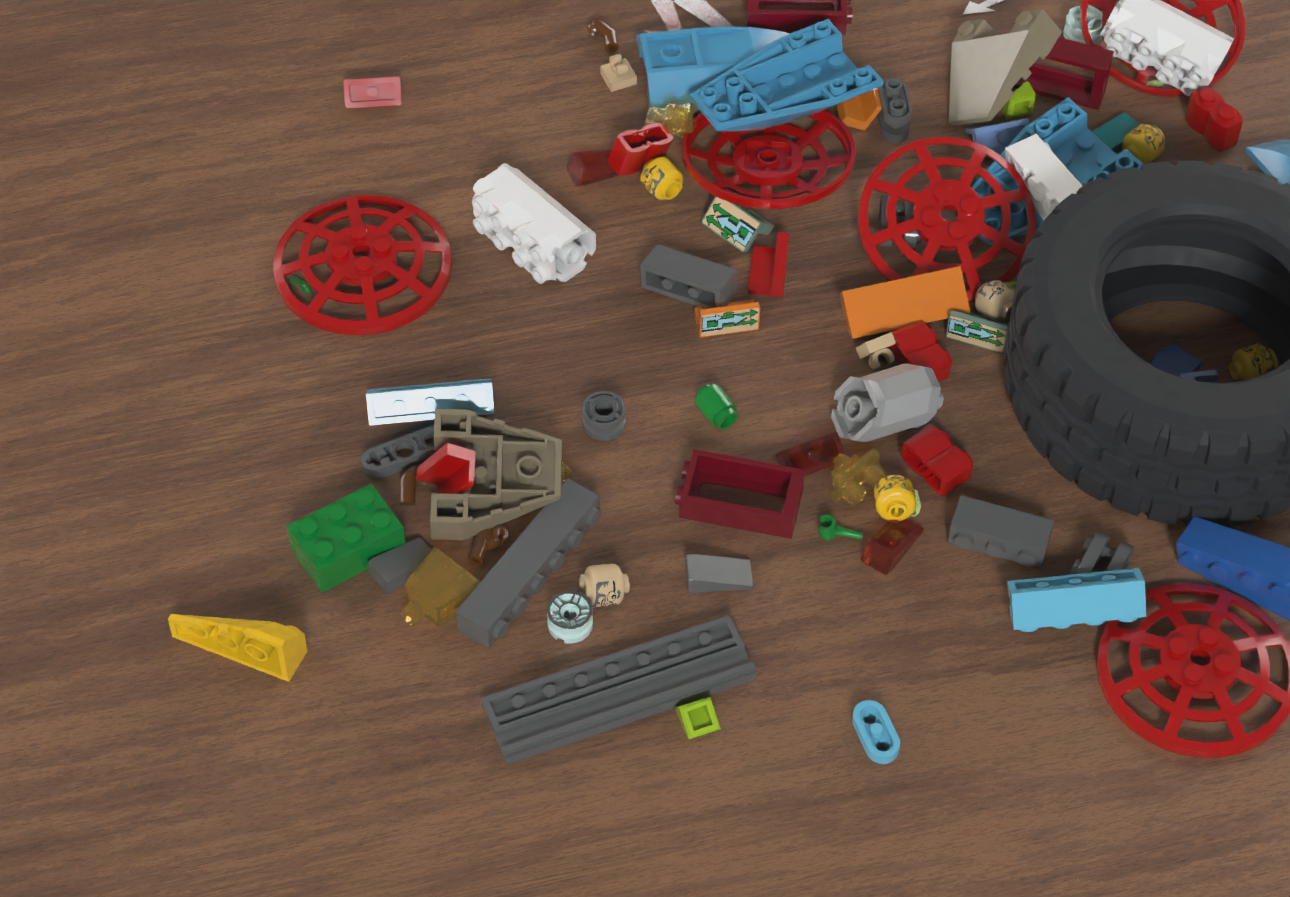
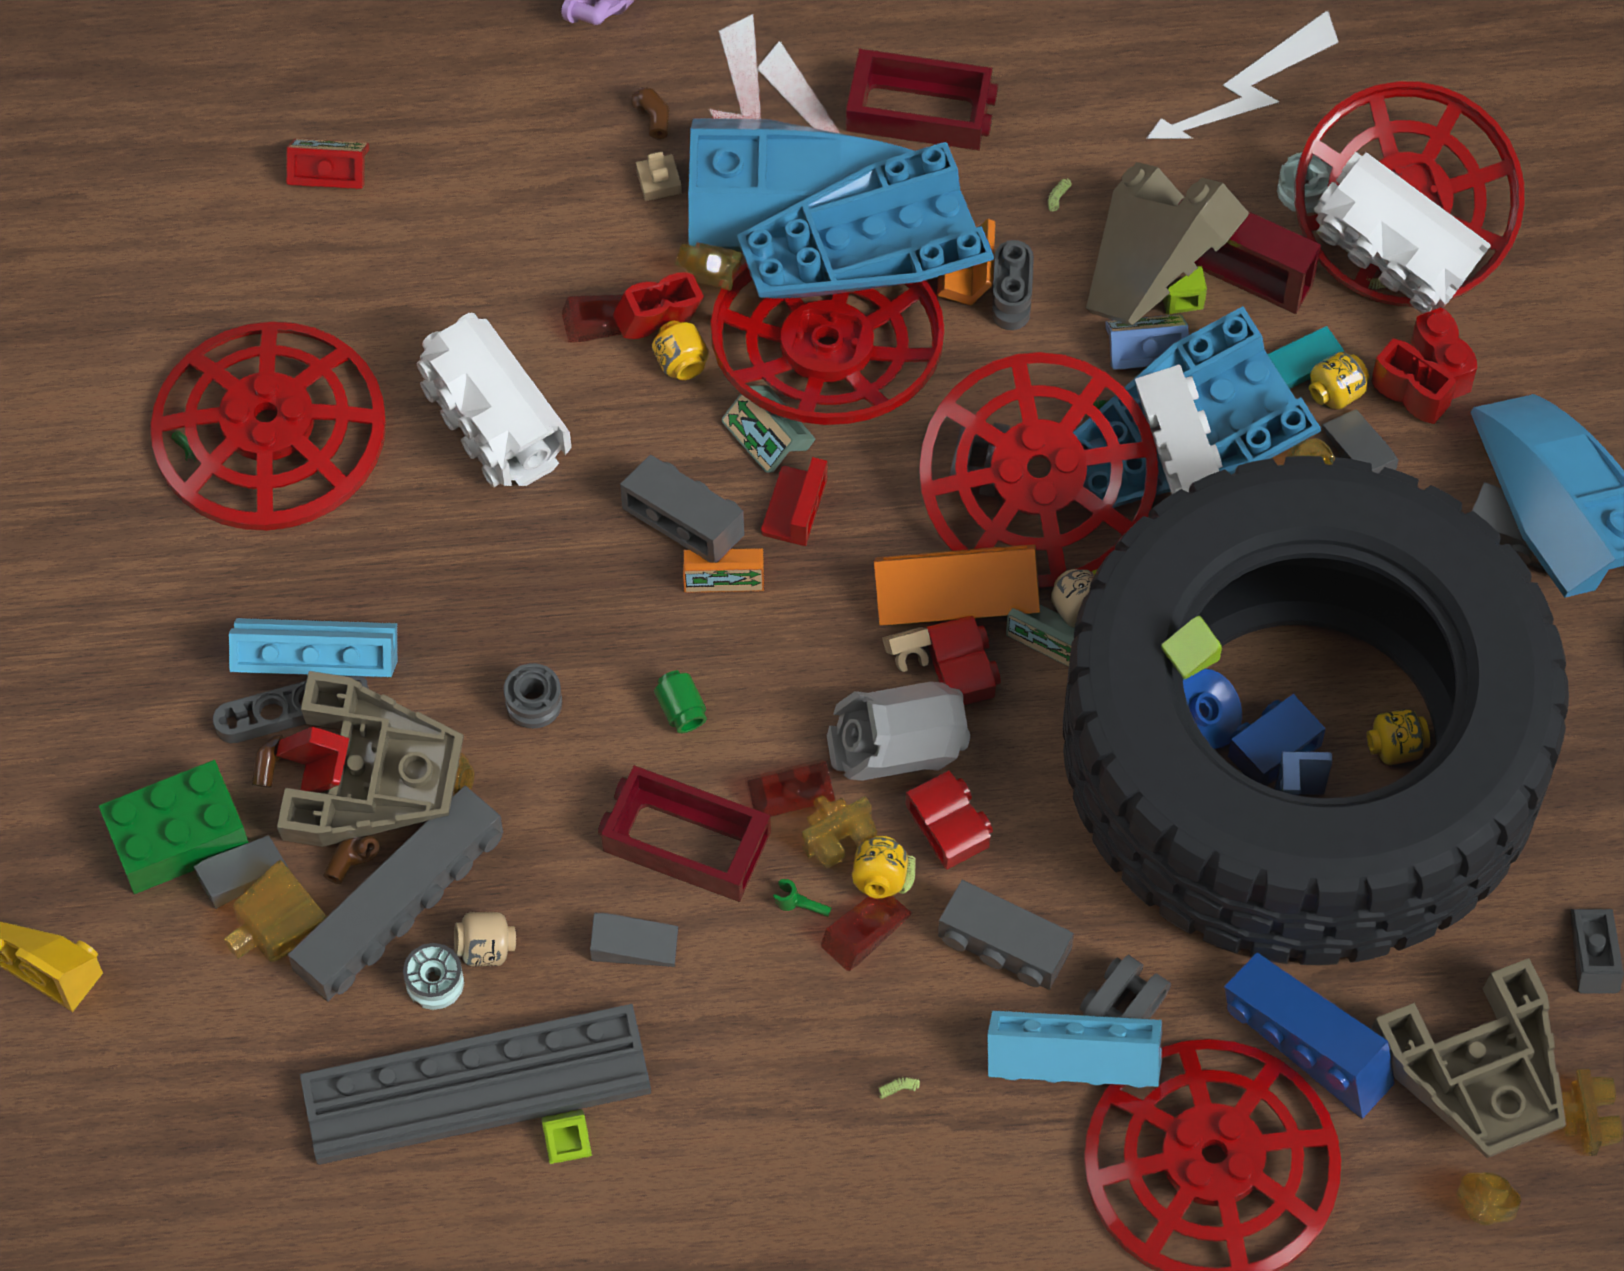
camera: 10 degrees right, 10 degrees up
medium azure plate [852,700,900,764] -> none
none -> yellowish green leg [878,1077,920,1099]
none -> yellowish green leg [1048,178,1071,211]
none -> lime slope [1161,616,1222,680]
none -> red brick [1371,339,1457,424]

